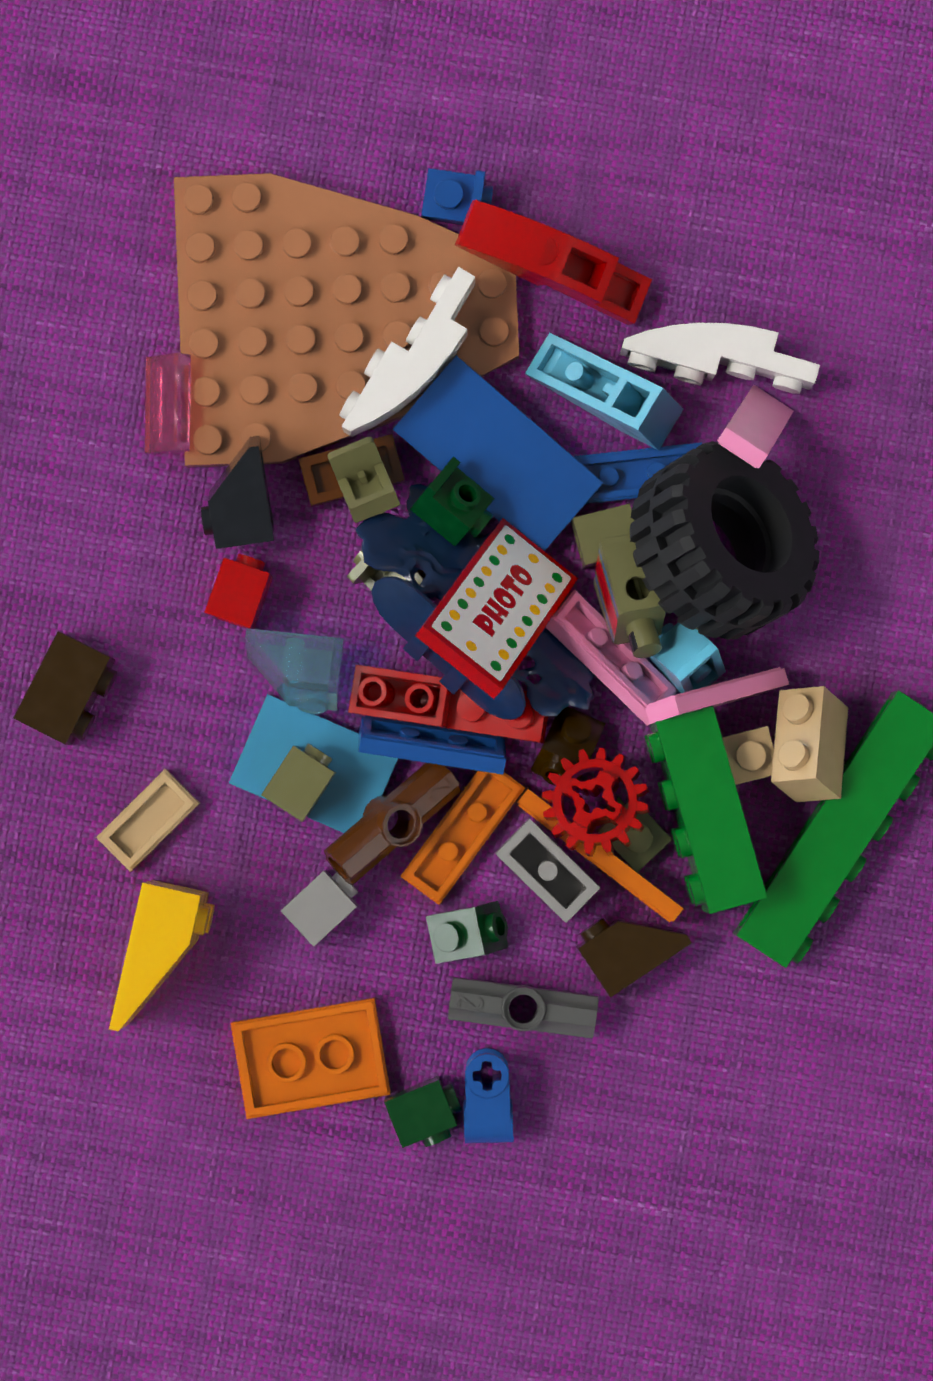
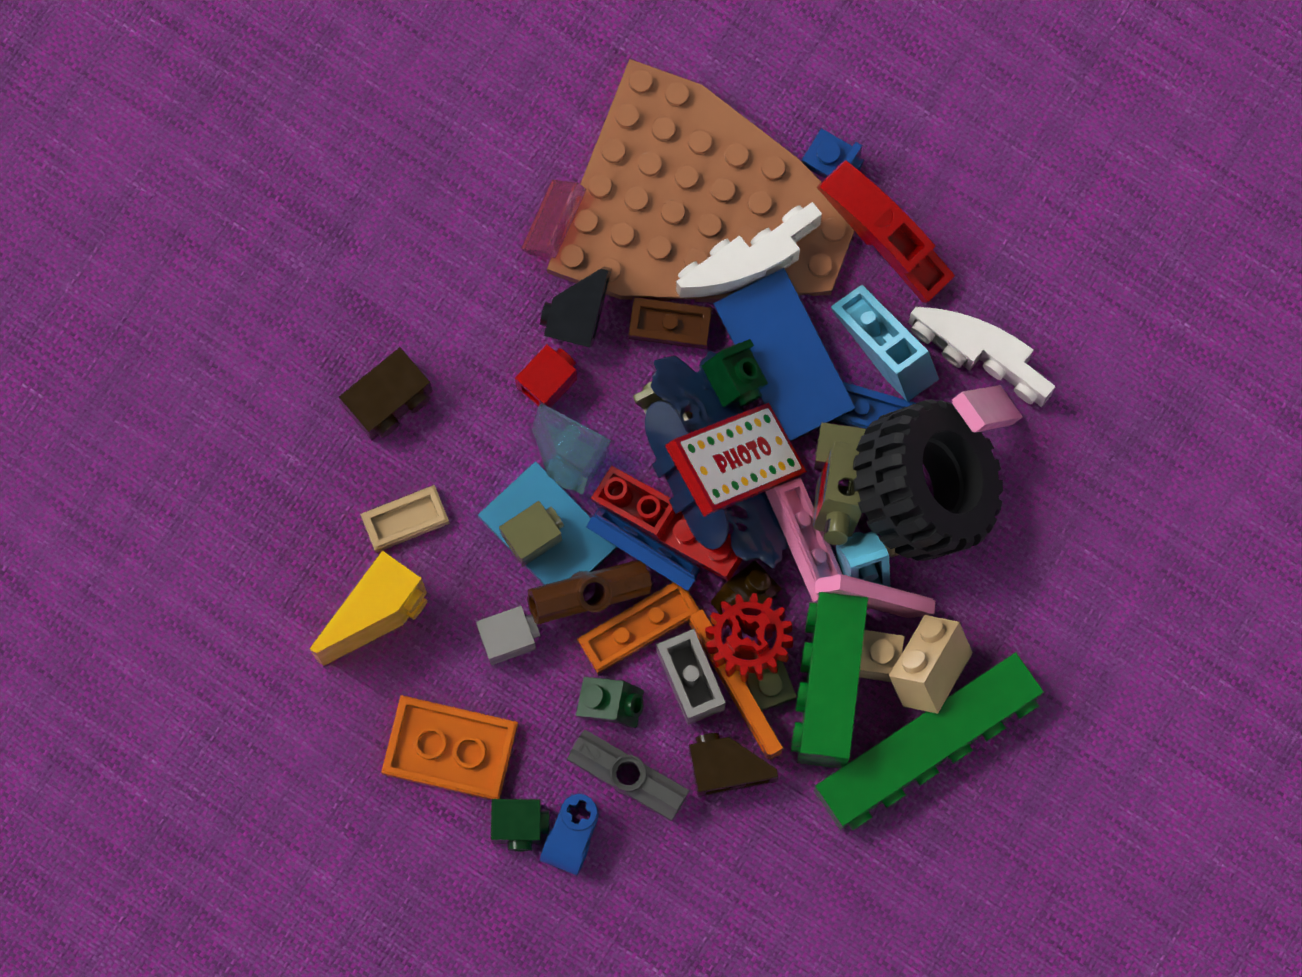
camera: 25 degrees right, 10 degrees down
olive bracket [327,437,400,524] -> none

